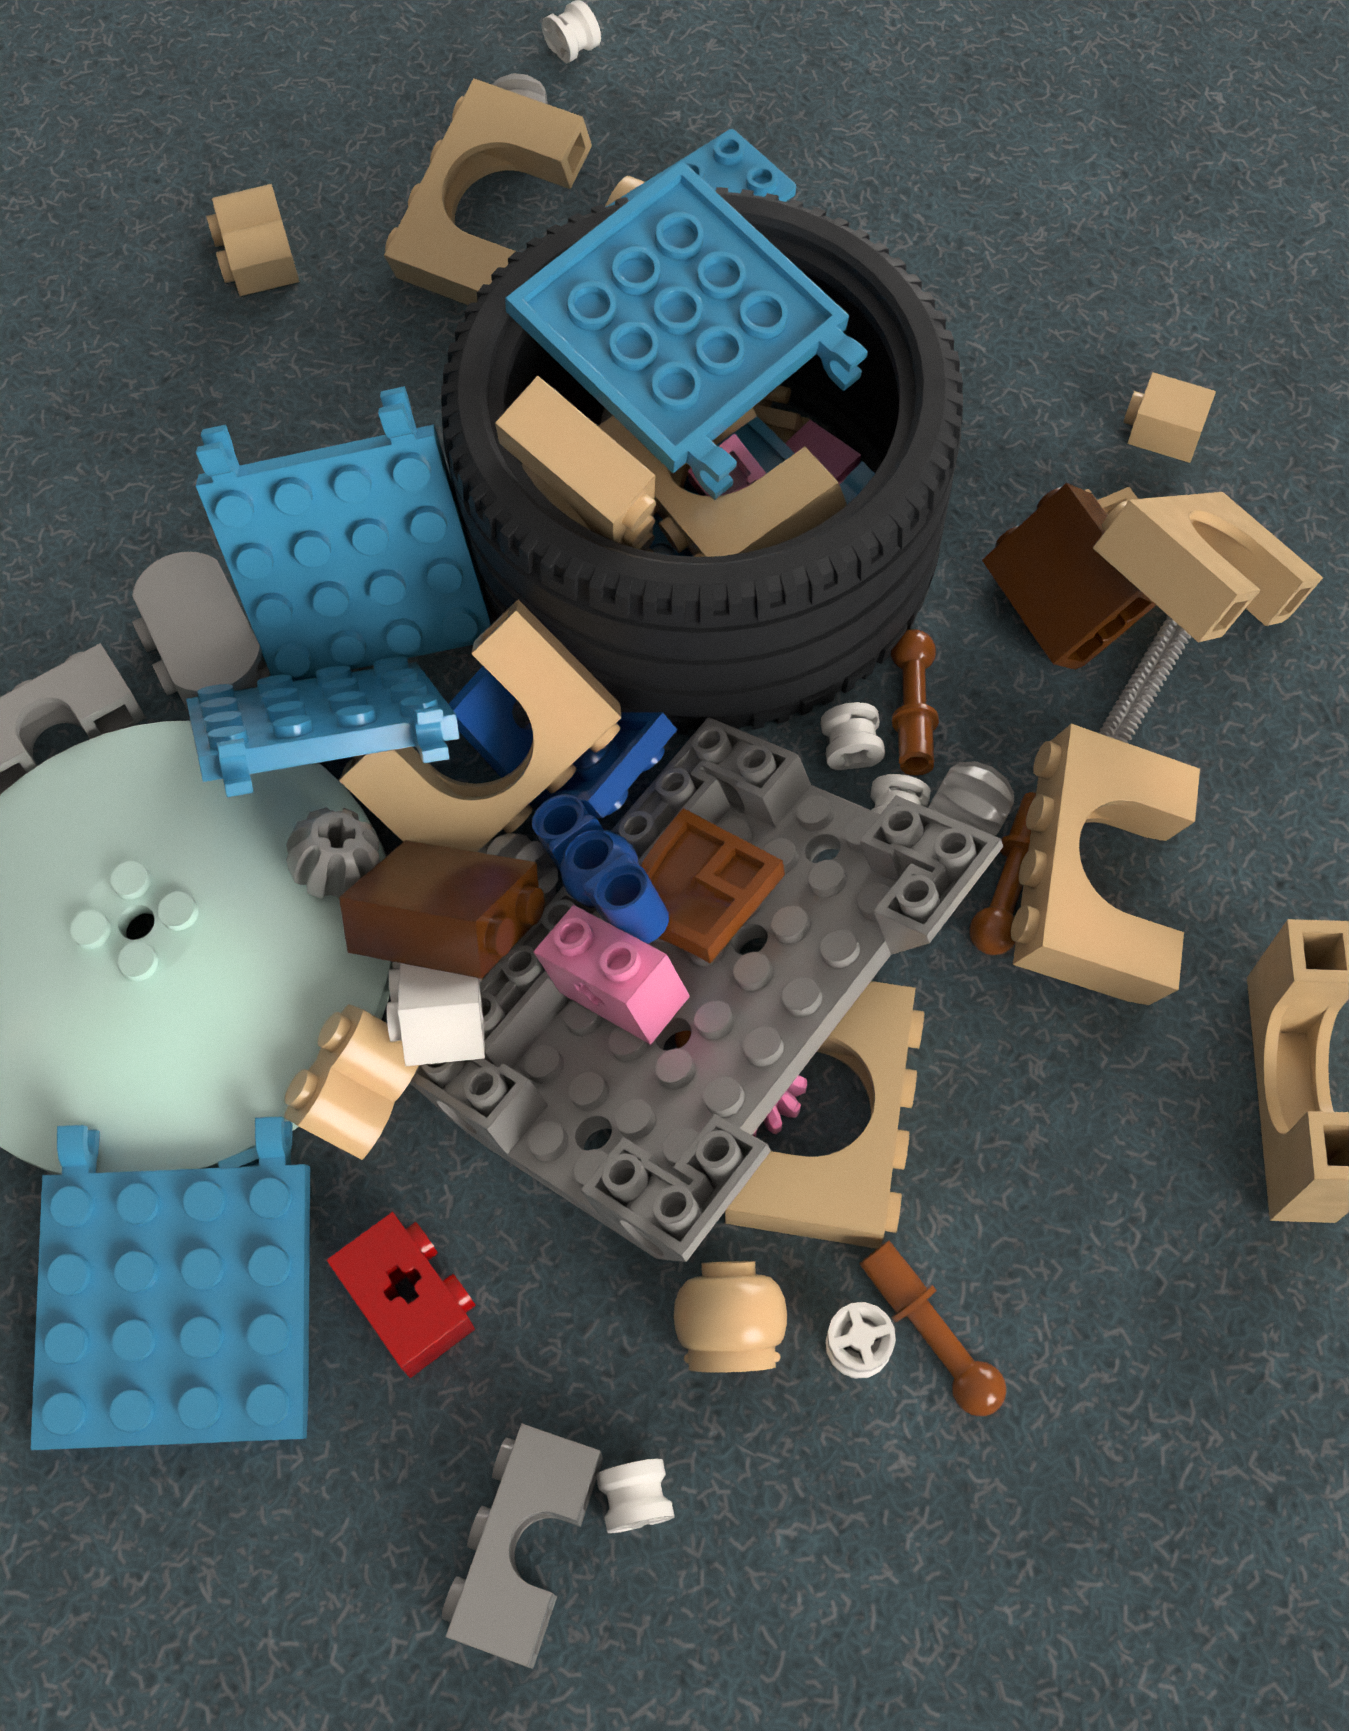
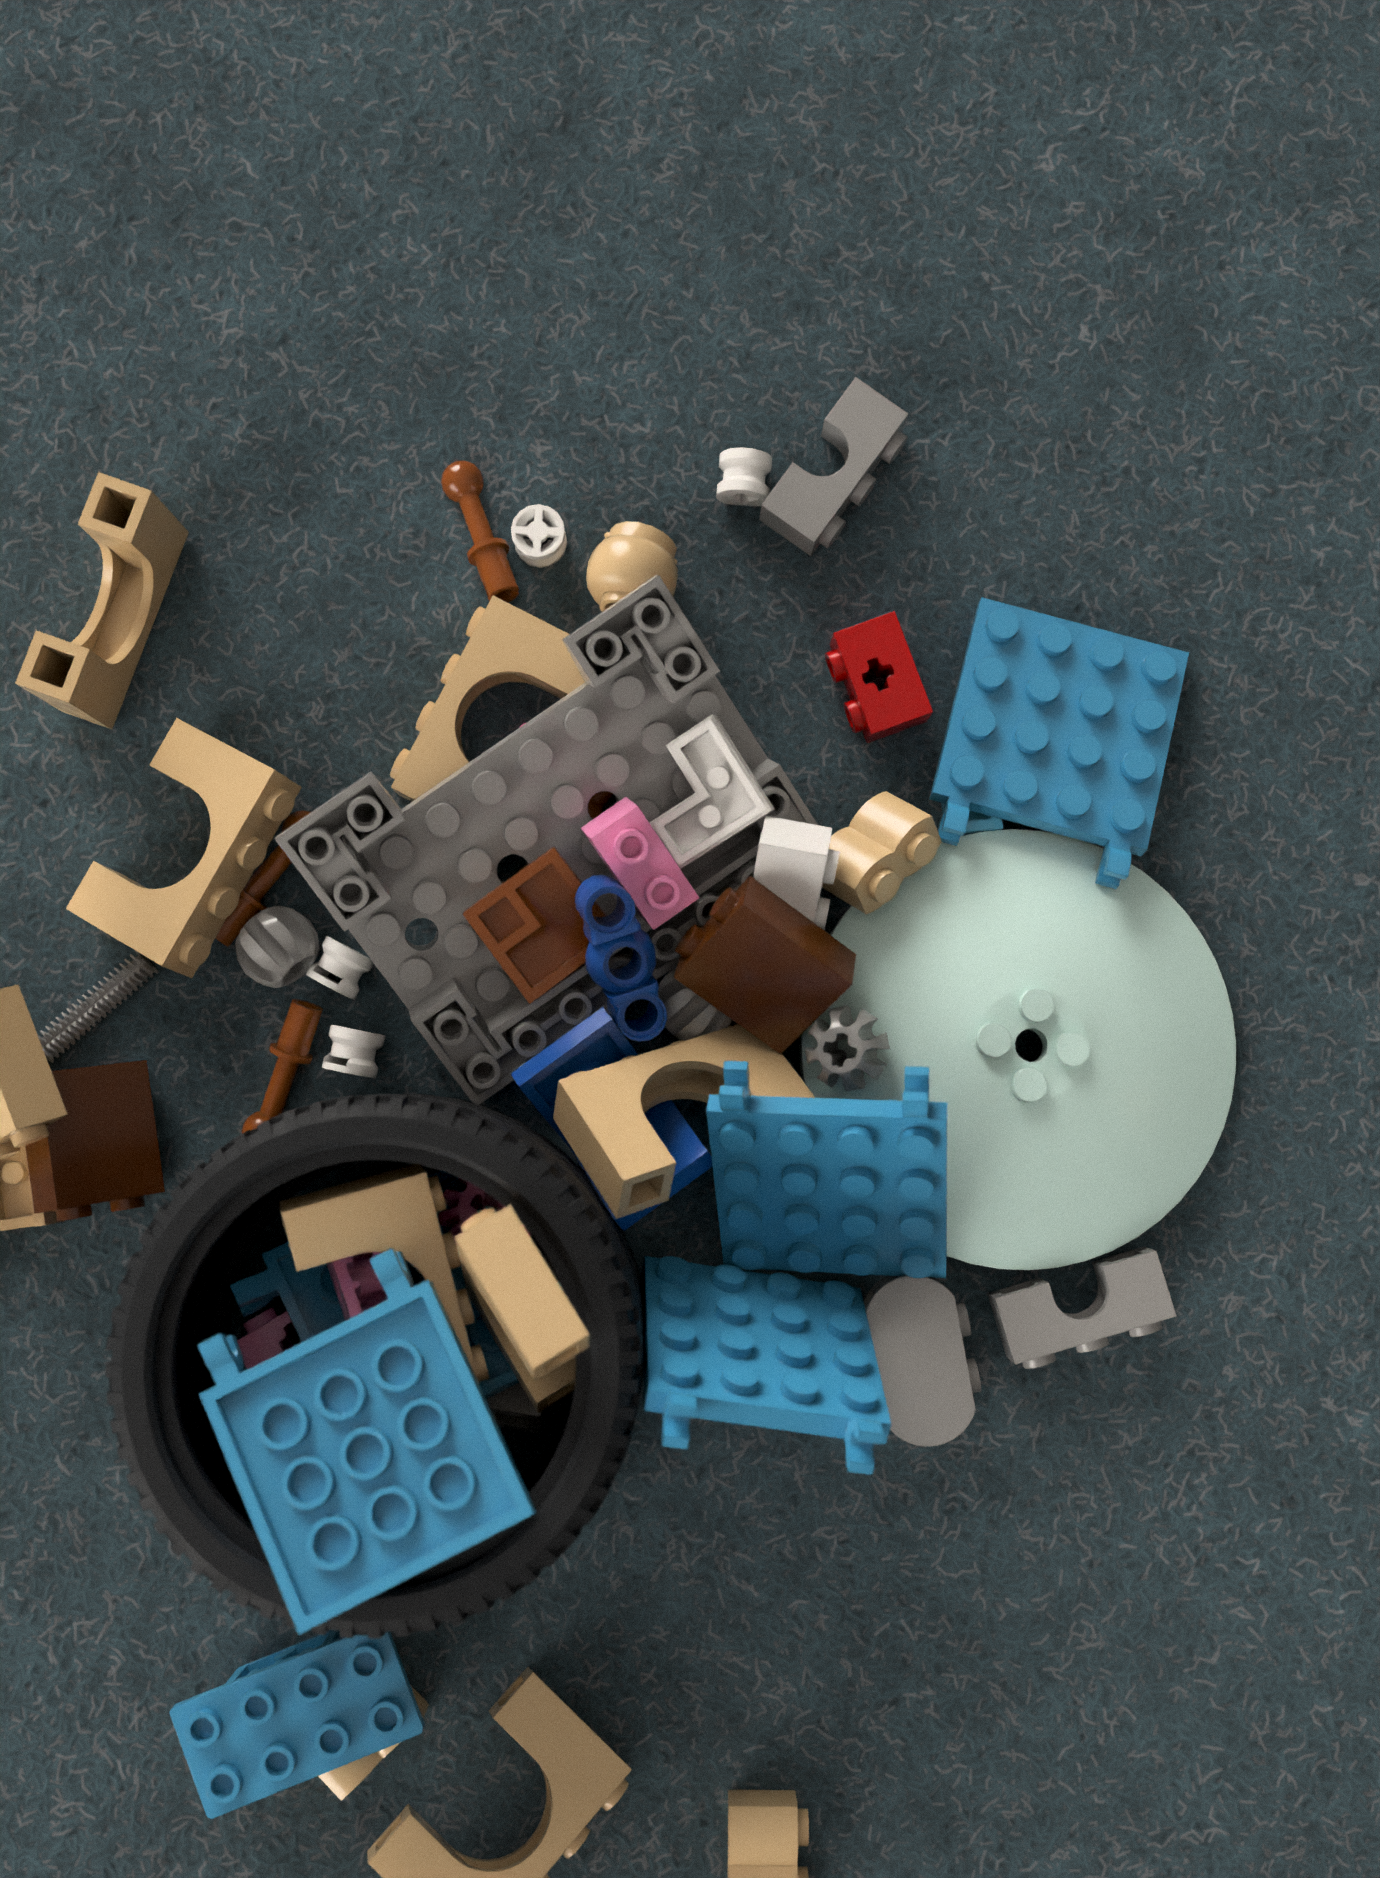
camera: 165 degrees left, 20 degrees up
none -> white tile [650,714,775,869]

